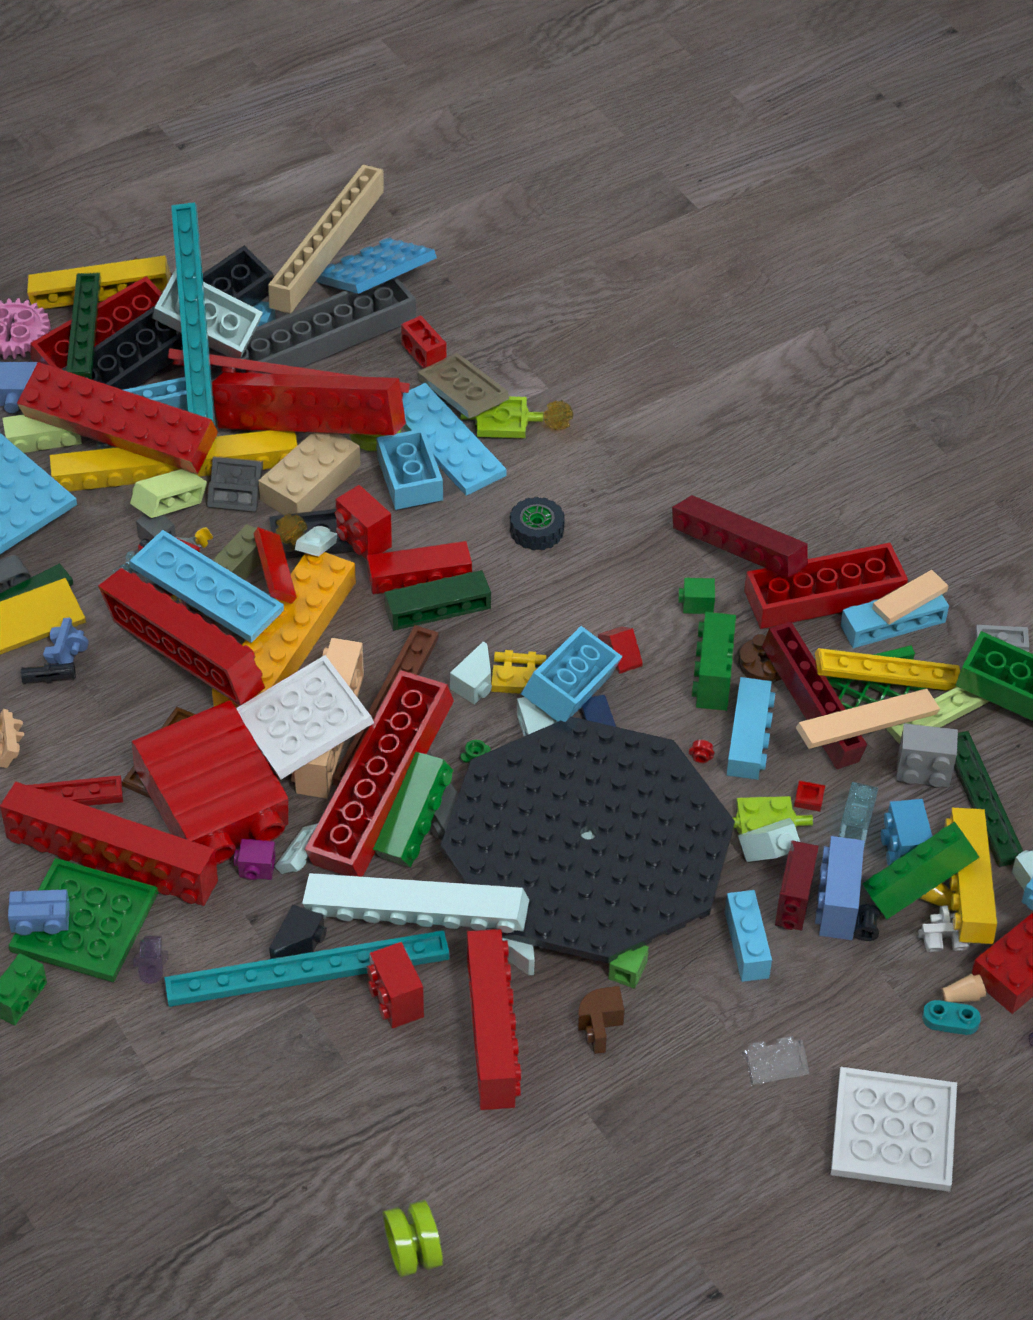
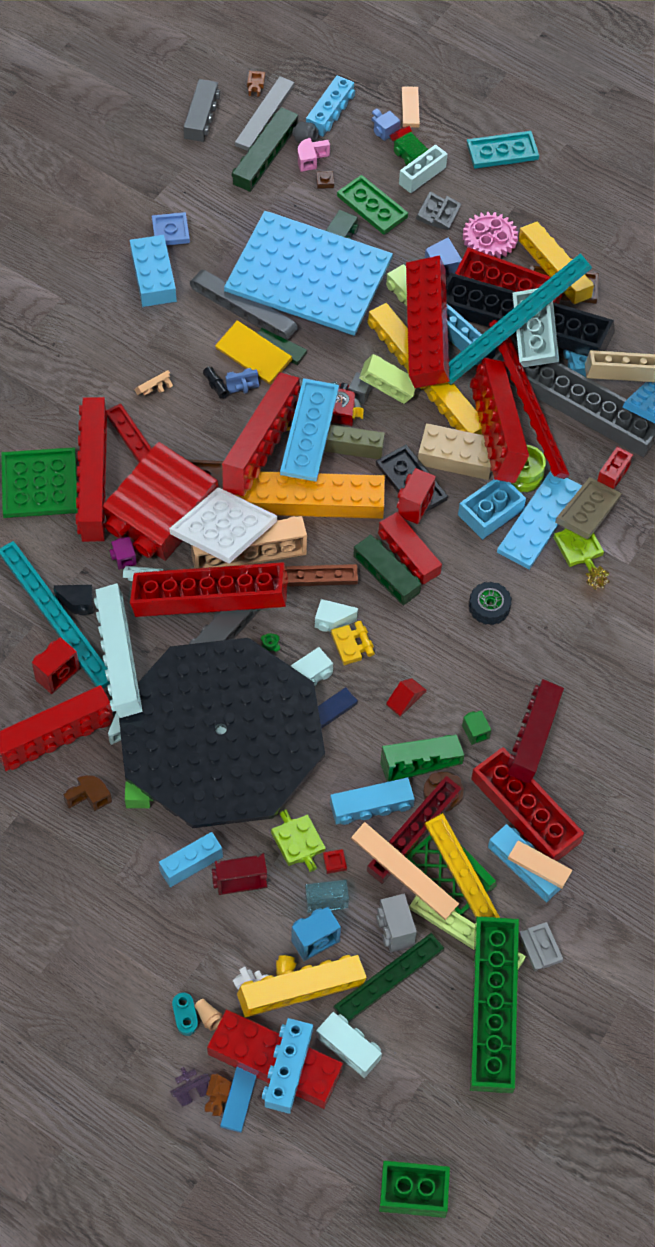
camera: 65 degrees right, 10 degrees up
medium blue brick [8,890,70,935] -> none
dark green tile [66,273,101,379] -> none
clear purple hips [133,936,168,984] -> none
dark grey slope [207,456,263,512] -> none
red tile [253,527,297,604] -> none
clear yellow gear [276,513,307,546] -> none
light aqua plate [295,526,337,556] -> none
green brick [373,752,453,868] -> none
medium azure brick [521,626,623,722] -> none
red plate [688,740,715,763] -> none
light aqua slope [738,818,800,862] -> none
clear bracket [742,1036,810,1085] -> none
medium blue brick [815,836,864,940] -> none
white plate [831,1067,957,1192] -> none
black bush [854,904,881,941] -> none
green brick [862,821,980,919] -> none

